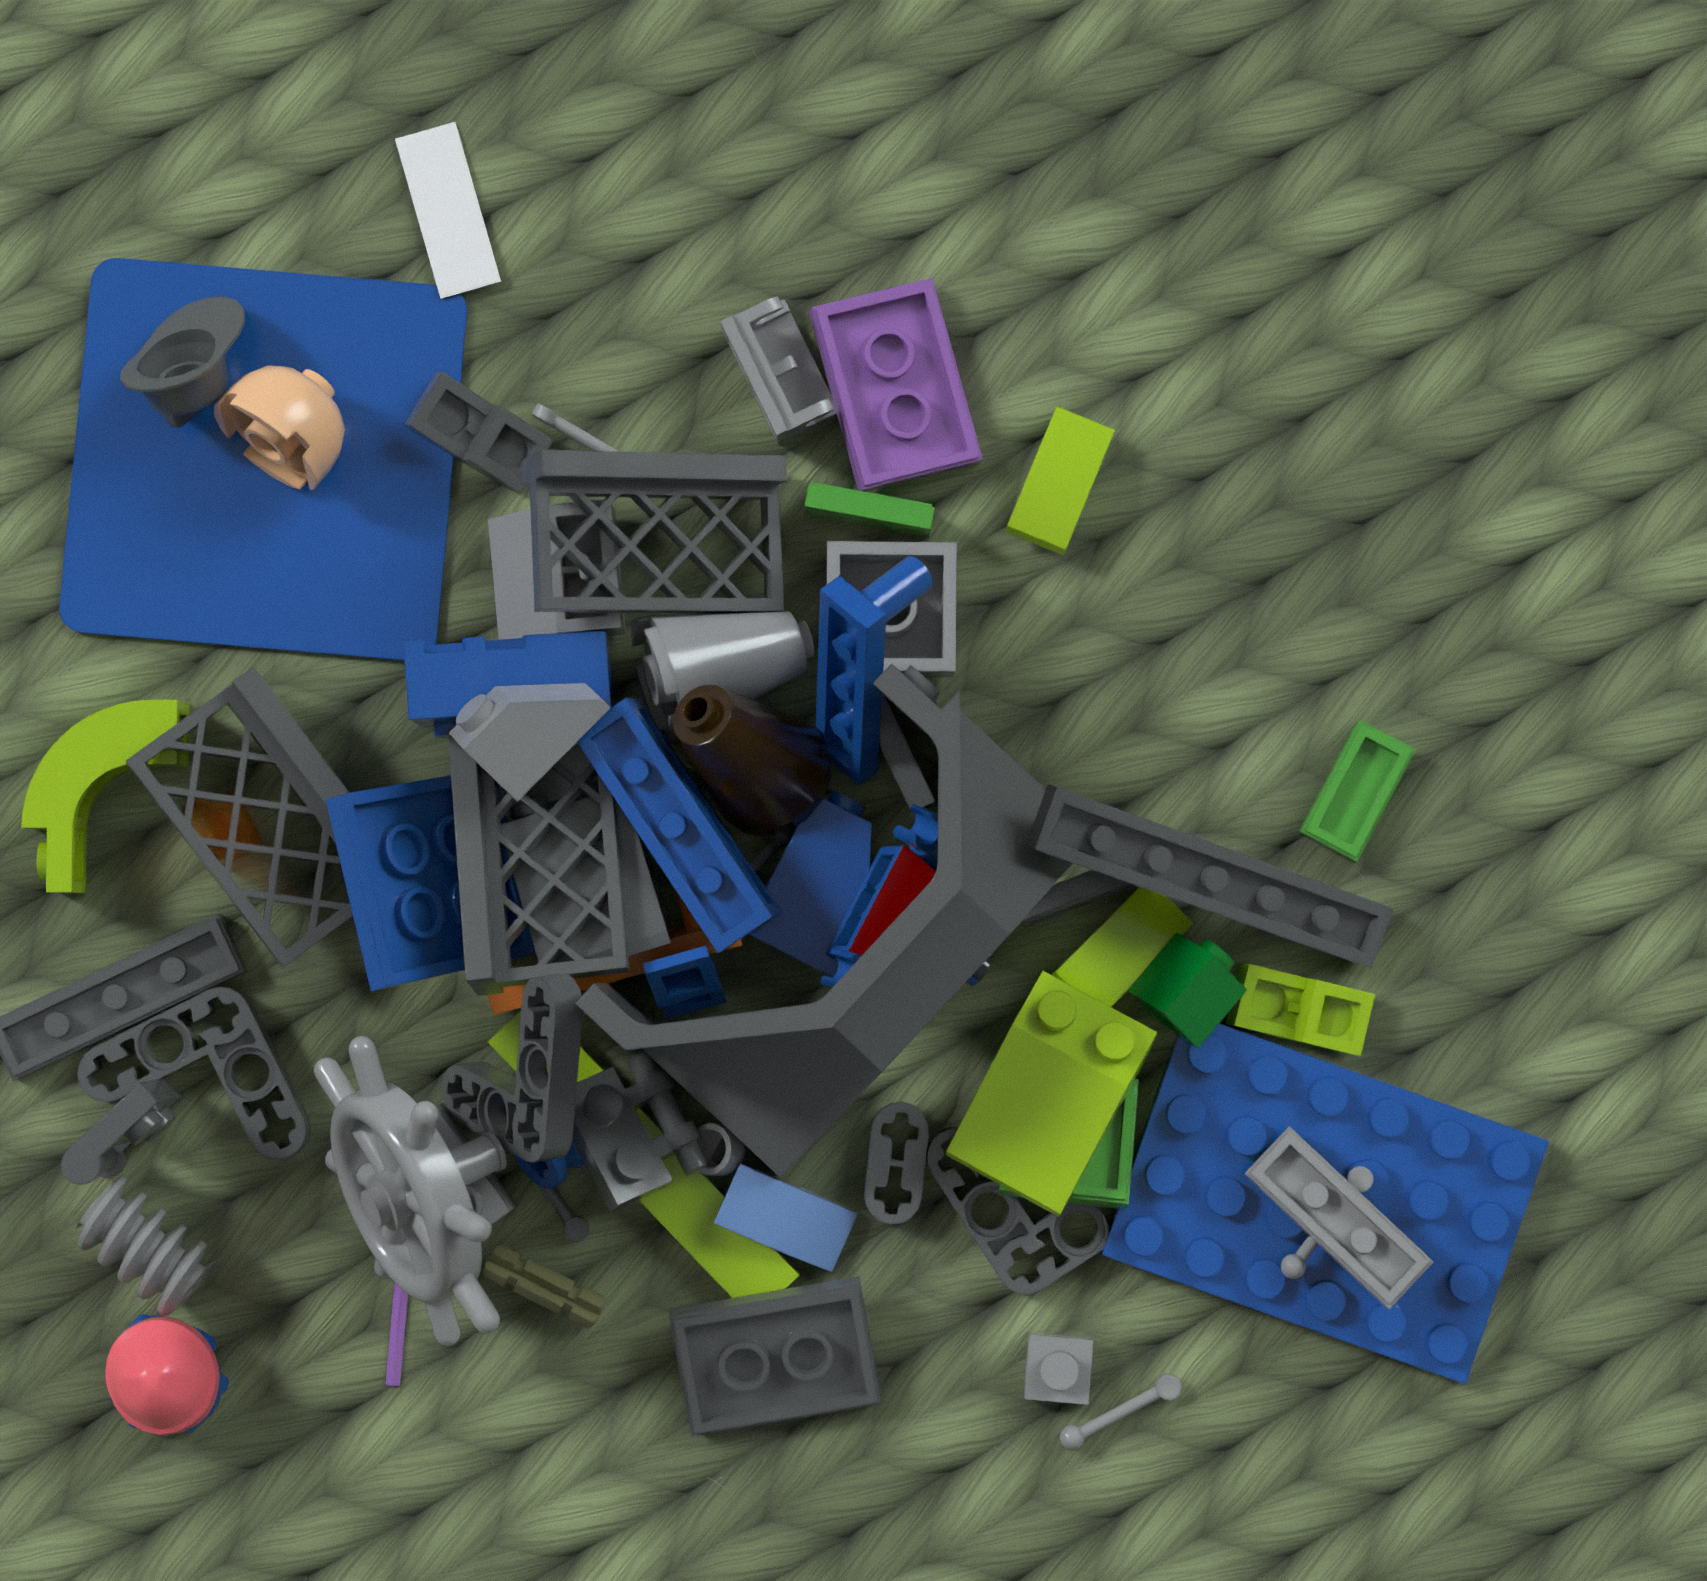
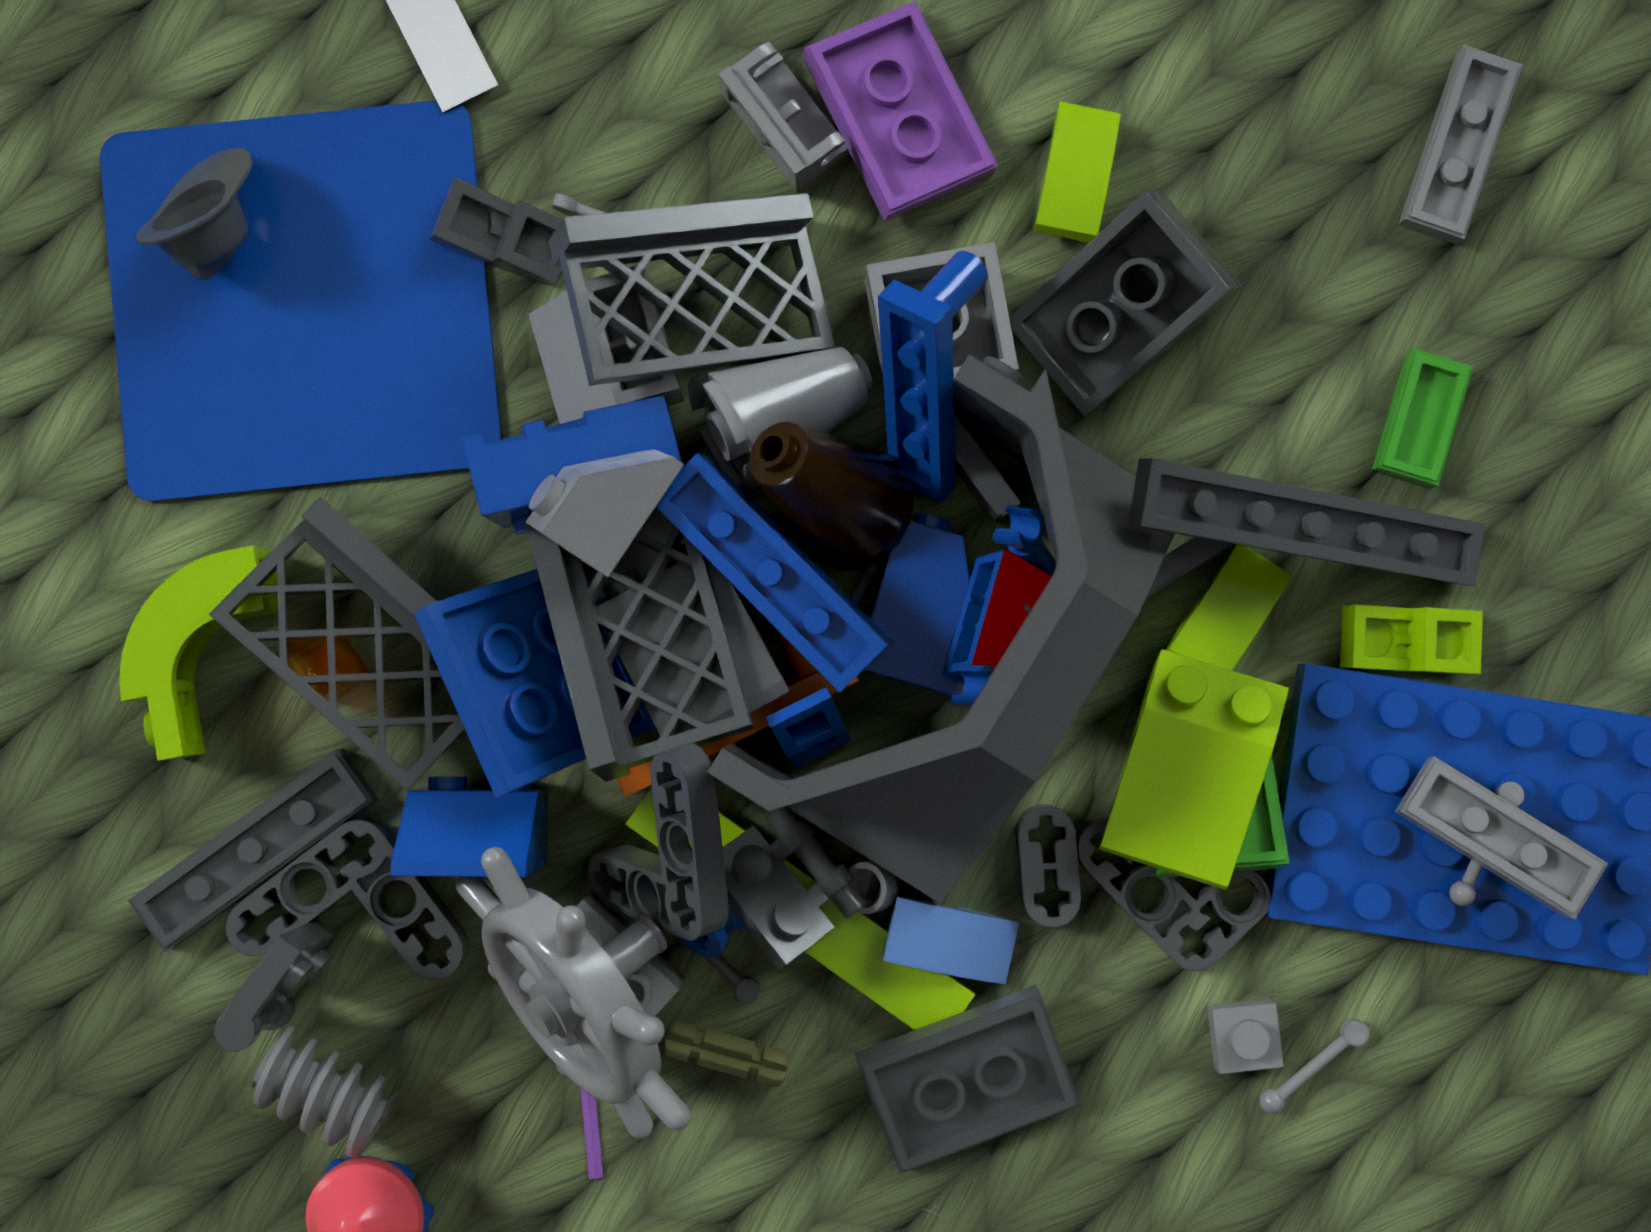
camera: 15 degrees left, 0 degrees up
light nougat cylinder [214,365,345,490] -> none
bright green tile [805,482,935,537] -> none
green brick [1127,932,1247,1049] -> none
none -> blue slope [390,776,548,877]
none -> dark grey slope [1009,190,1243,417]
none -> light grey tile [1398,45,1523,245]

